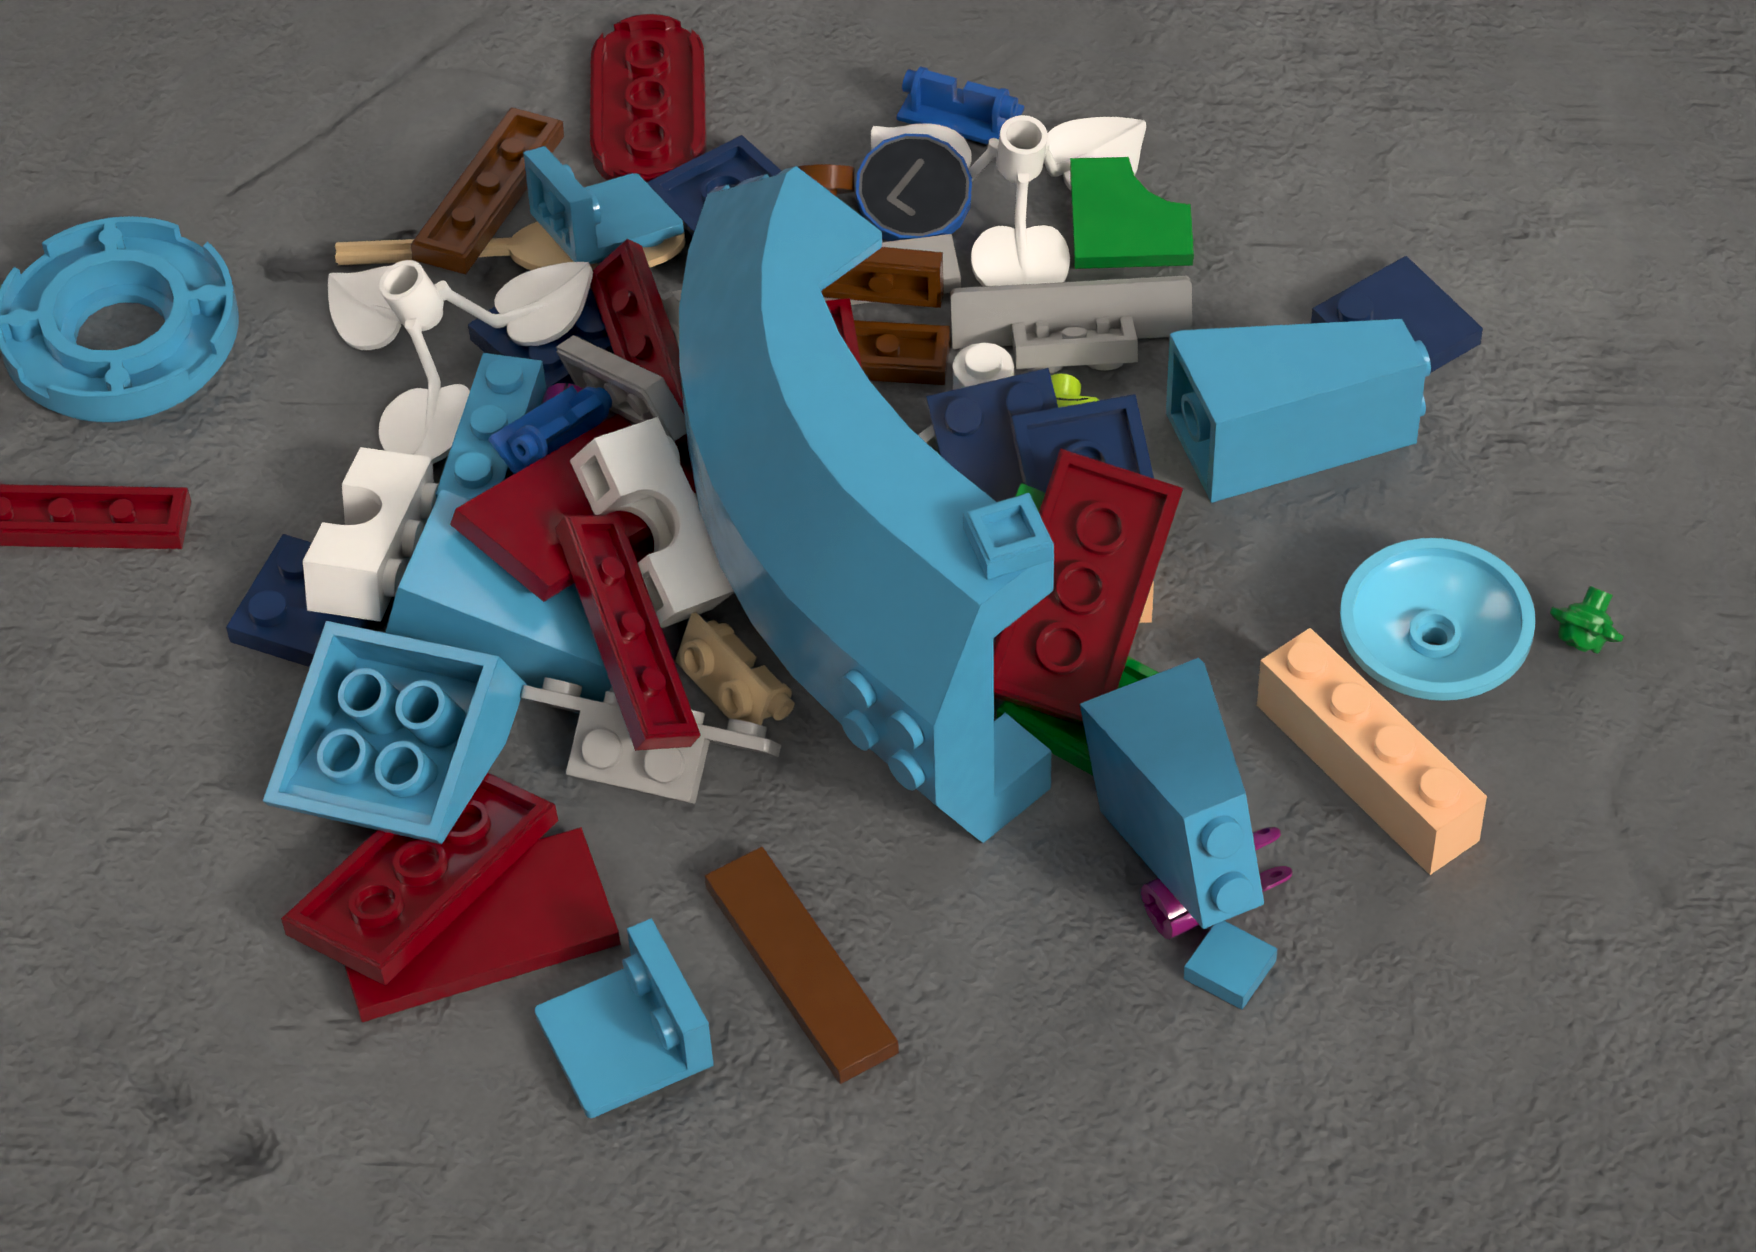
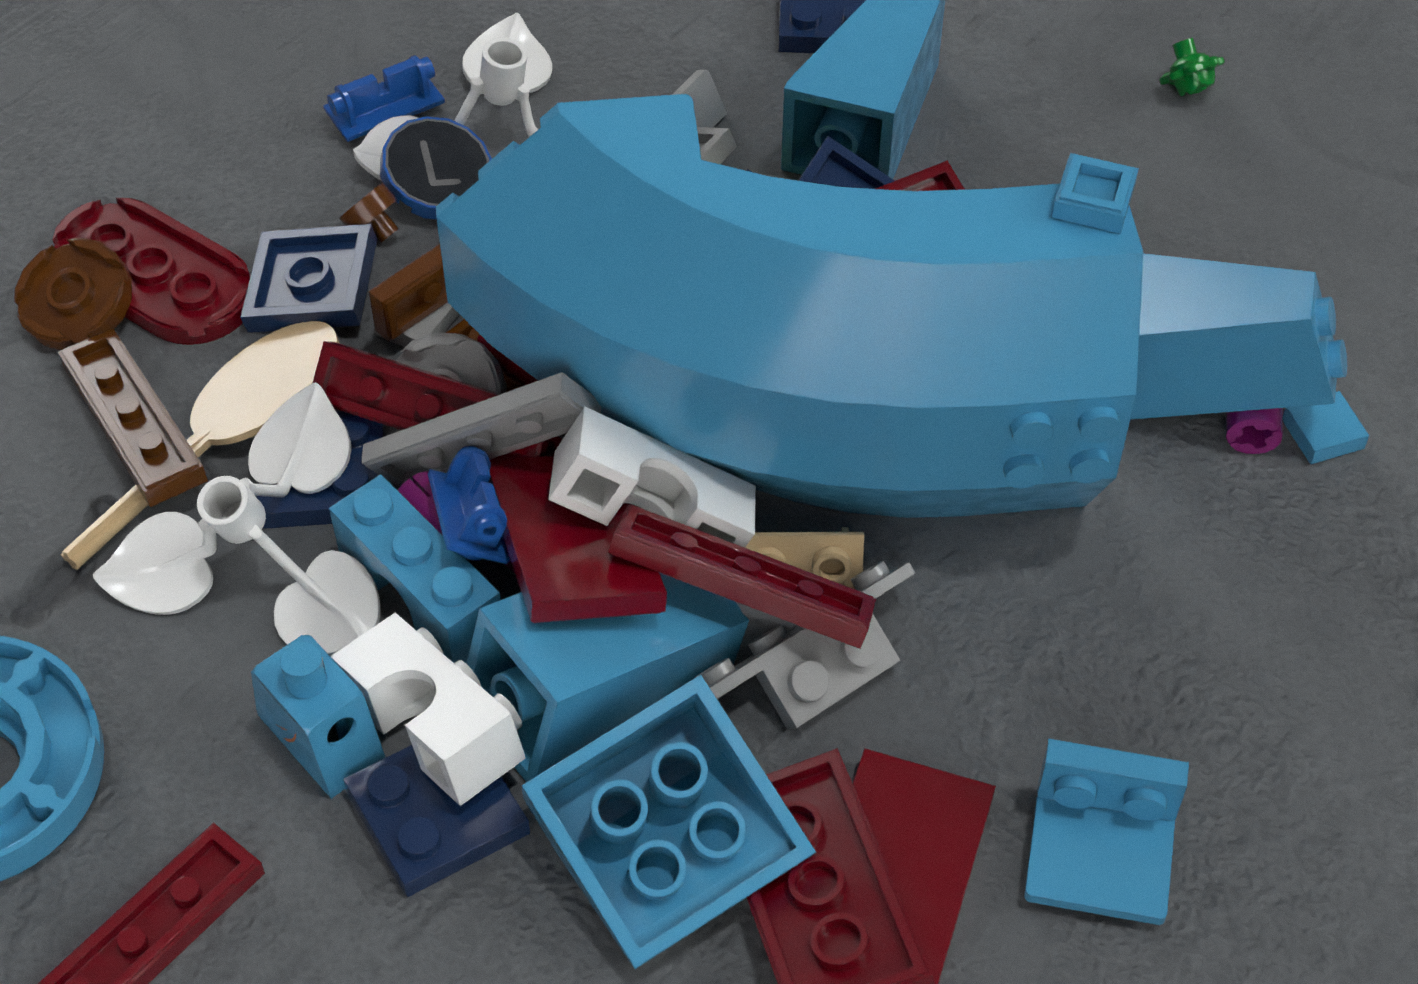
camera: 55 degrees left, 0 degrees up
dark azure bracket [523,146,684,264] -> none
reddish brown tile [704,847,899,1084] -> none
green tile [1070,157,1194,269] -> none
light nougat brick [1257,628,1487,875] -> none
medium azure dish [1340,538,1535,701] -> none
none -> reddish brown tile [14,237,132,350]
none -> dark azure torso [251,634,385,799]

